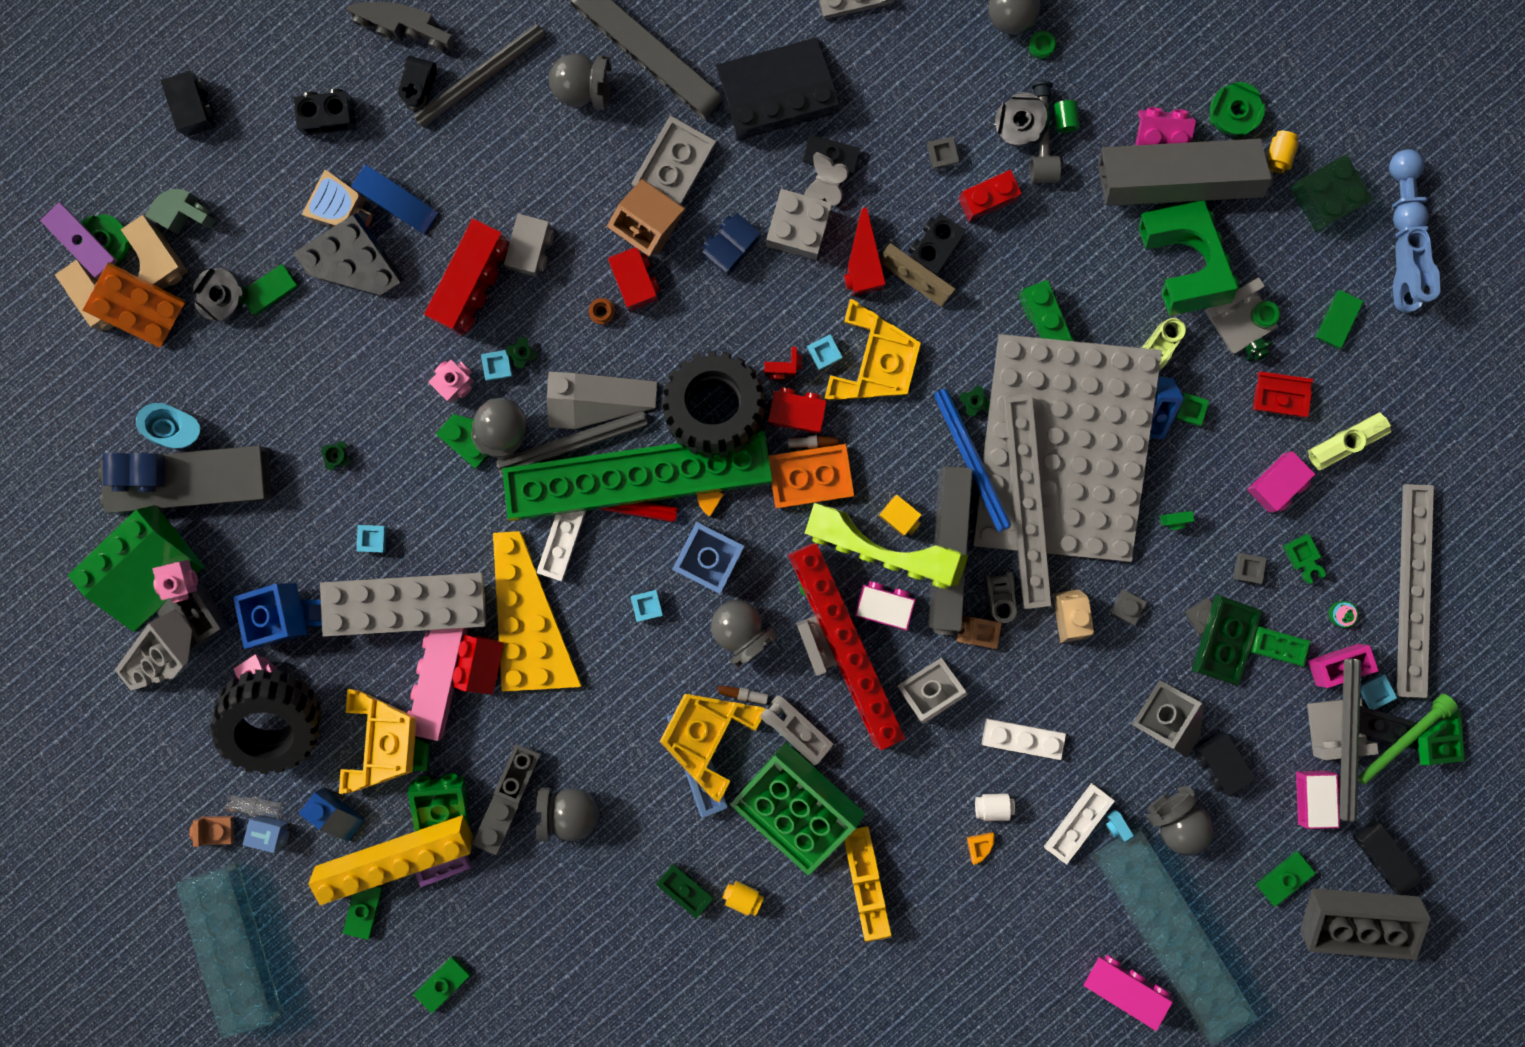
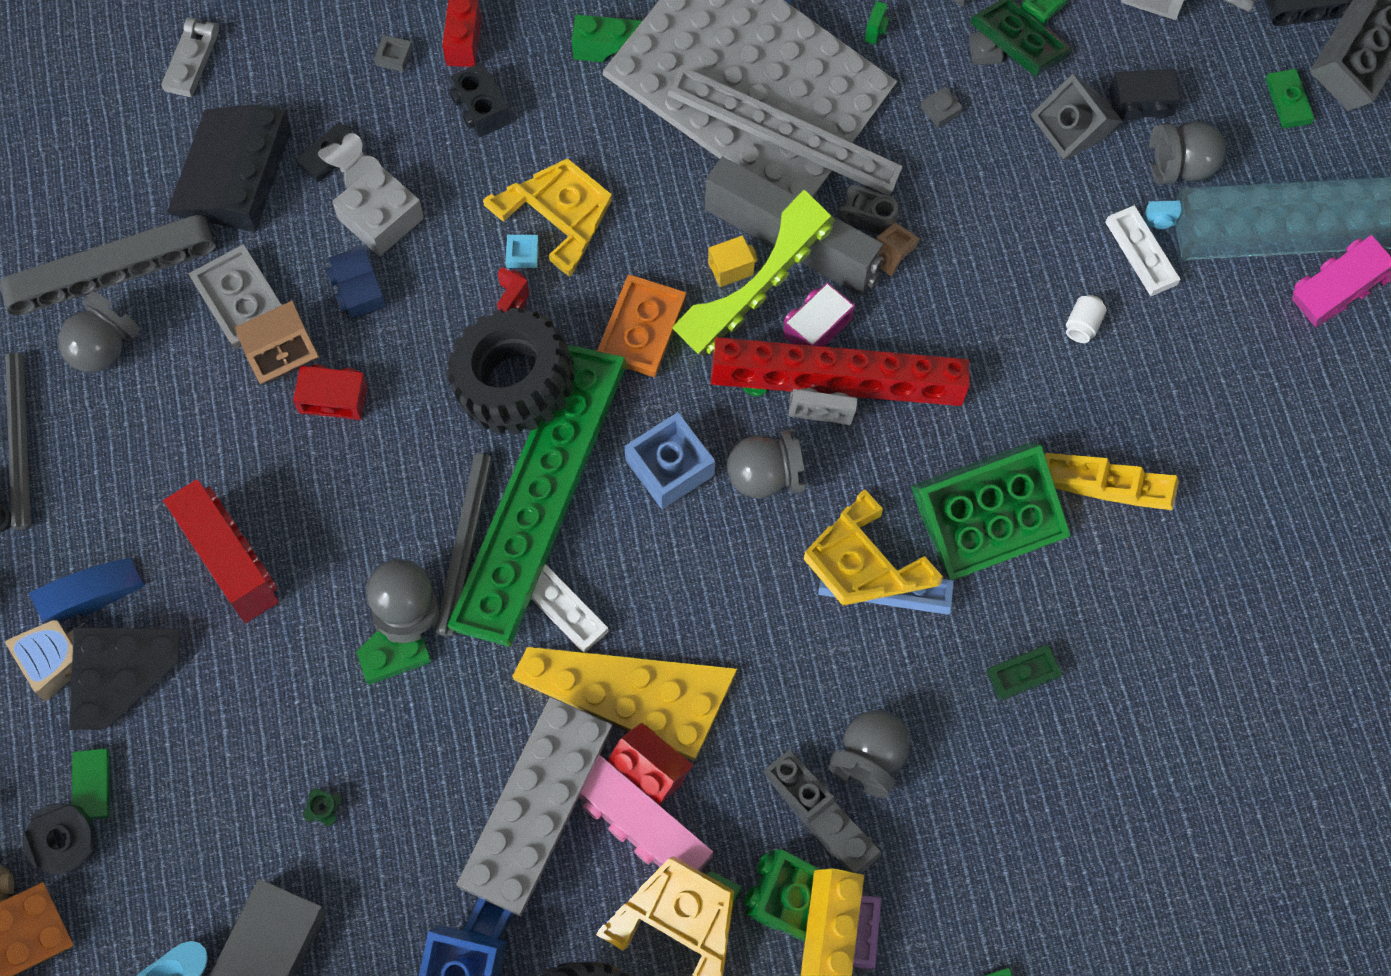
camera: 65 degrees left, 20 degrees down
medium azure plate [356,525,387,553] -> none
bright pink brick [429,360,475,403] -> none
medium azure plate [481,350,513,381] -> none
light grey brick [504,214,554,278] -> none
dark green plate [505,337,537,368] -> none
light grey wedge [547,372,657,429] -> none
dark orange plate [588,298,615,325] -> none
red axle [600,502,678,522] -> none
medium azure plate [631,590,663,622] -> none
light orange tile [697,492,724,517] -> none
light grey piece [718,686,768,705] -> none
yellow brick [722,881,764,916] -> none
light grey plate [760,695,833,765] -> none
red brick [768,388,826,434] -> none
light grey piece [788,435,839,449] -> none
red slope [844,207,885,296] -> none
dark tan tile [879,243,955,307] -> none
light grey slope [897,658,968,724] -> none
blue axle [935,389,1011,532] -> none
dark green plate [960,386,990,417] -> none
light orange tile [967,832,994,865] -> none
white plate [982,718,1066,760] -> none
tan torso [1053,589,1094,643] -> none
white brick [1296,770,1341,829] -> none

